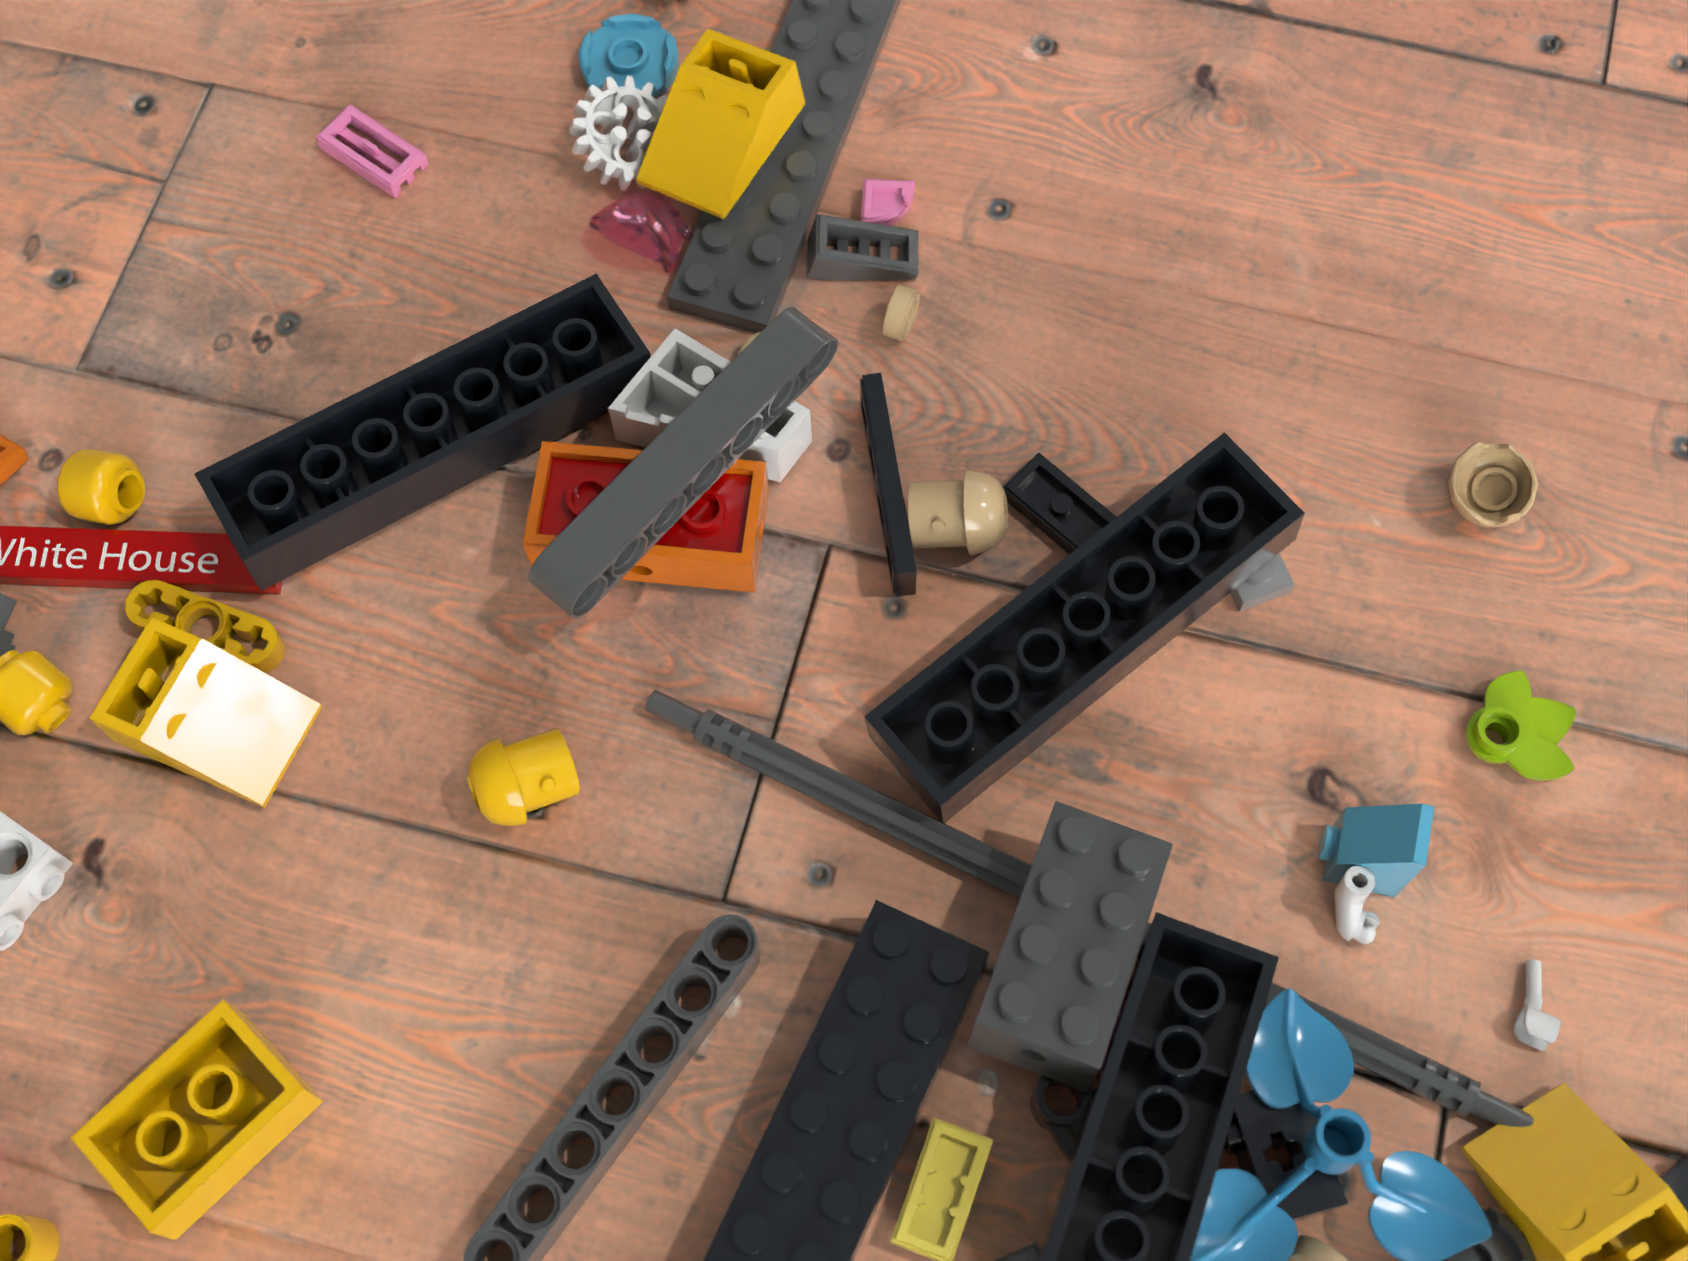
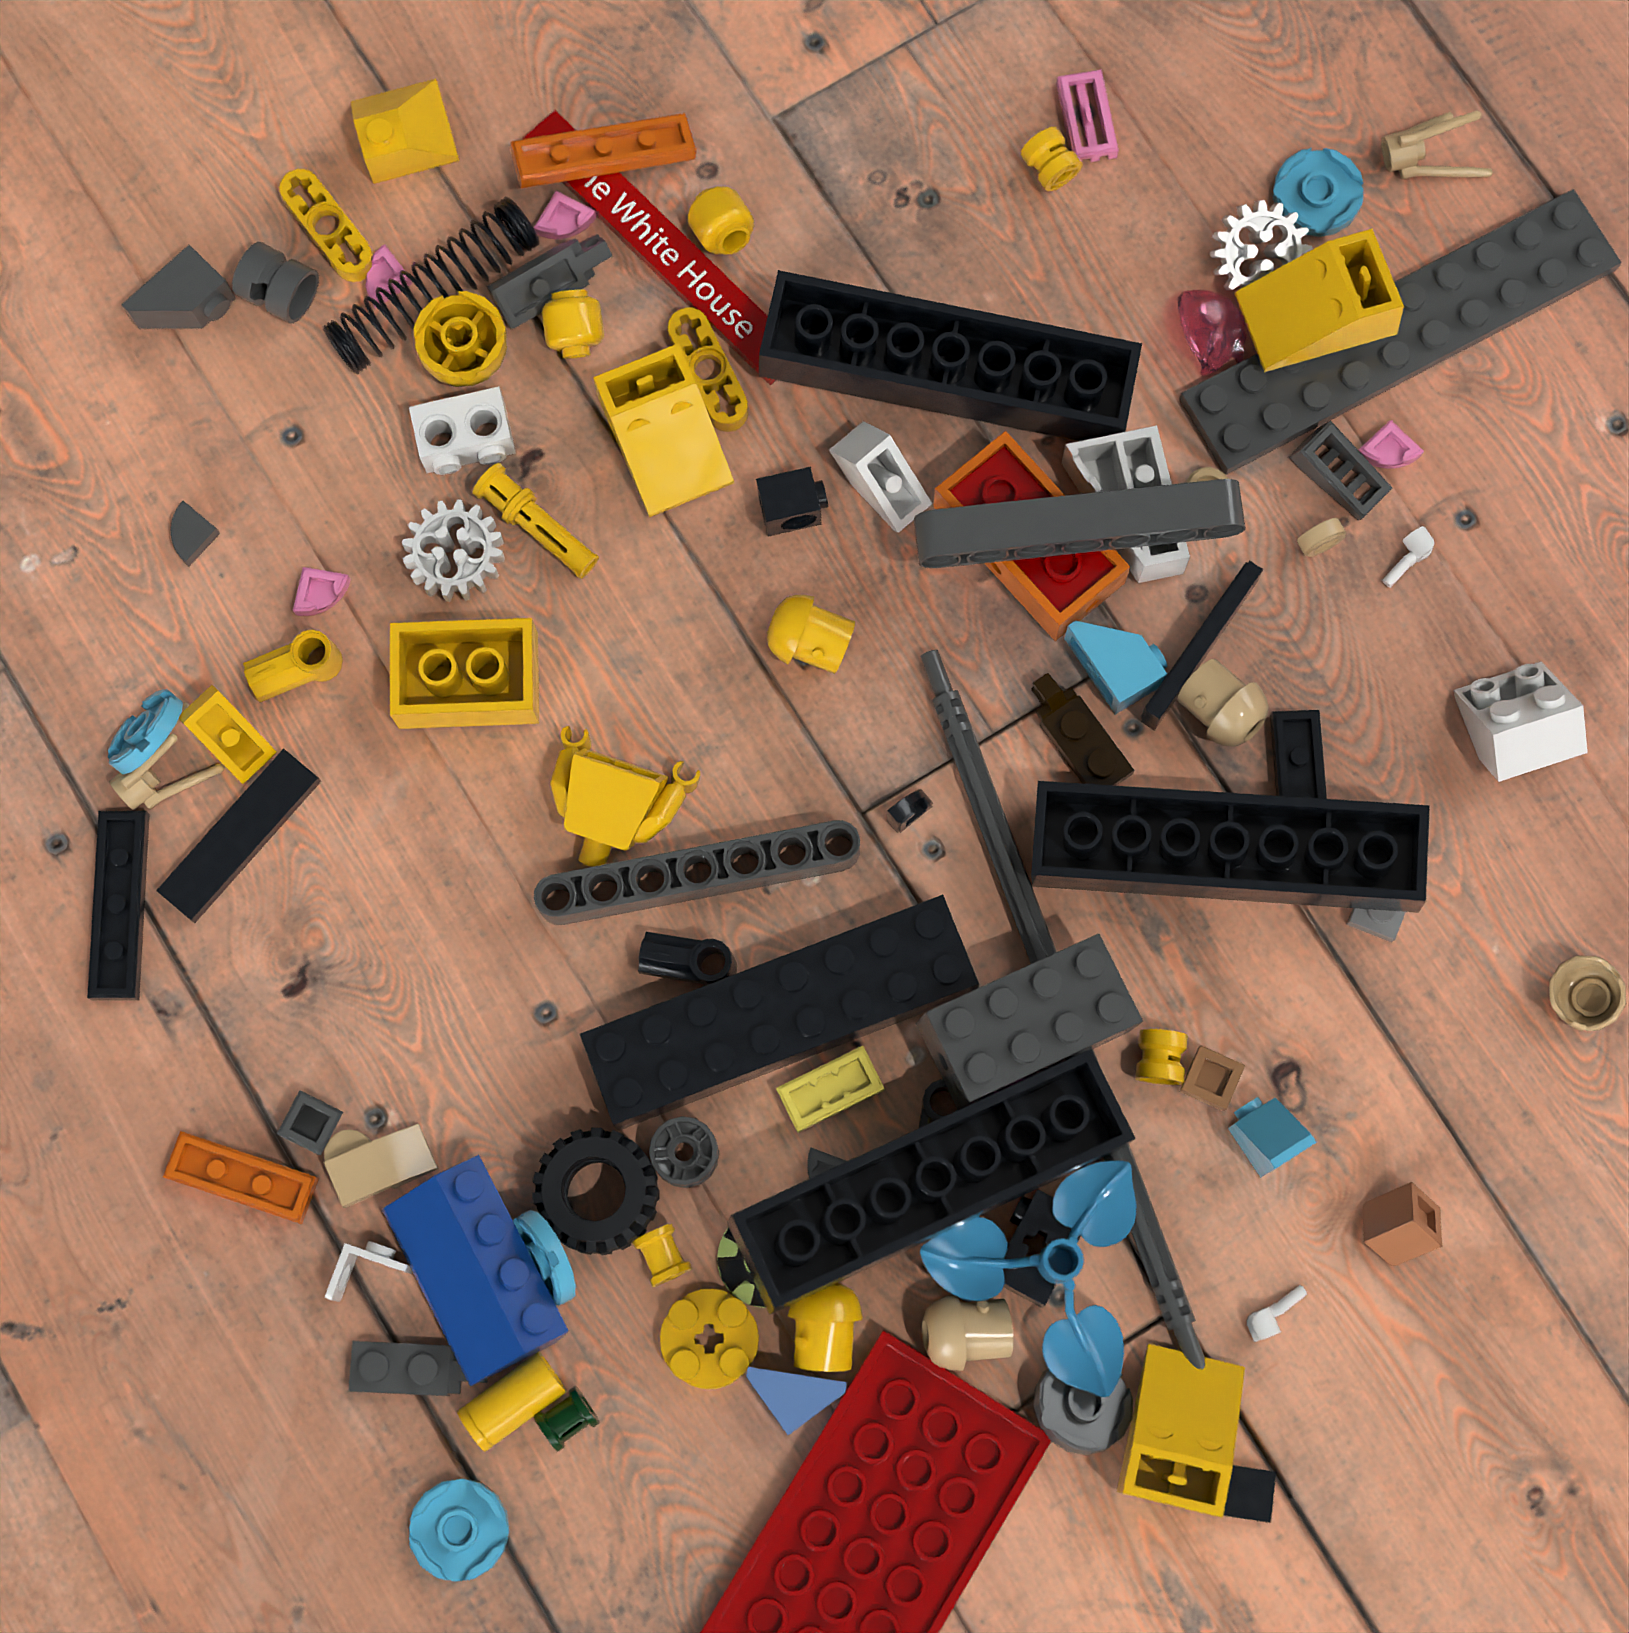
camera: 45 degrees right, 10 degrees up
white arm [1334,866,1380,945] -> none
lime plate [1465,670,1577,781] -> none
none -> white gear [402,499,505,602]
none -> yellow pin [473,463,599,579]
none -> yellow torso [550,726,700,867]
none -> black piece [638,932,737,986]
none -> black brick [756,467,828,537]
none -> white slope [829,421,932,533]
none -> black tile [887,789,933,833]
none -> yellow wheel [1021,126,1083,191]
none -> dark brown hinge [1031,673,1135,786]
none -> medium azure slope [1064,621,1168,715]
none -> yellow wheel [1135,1029,1188,1085]
none -> medium nougat plate [1179,1045,1245,1111]
none -> nougat panel [1363,1182,1442,1266]
none -> white hand [1382,526,1434,588]
none -> white slope [1454,662,1588,782]

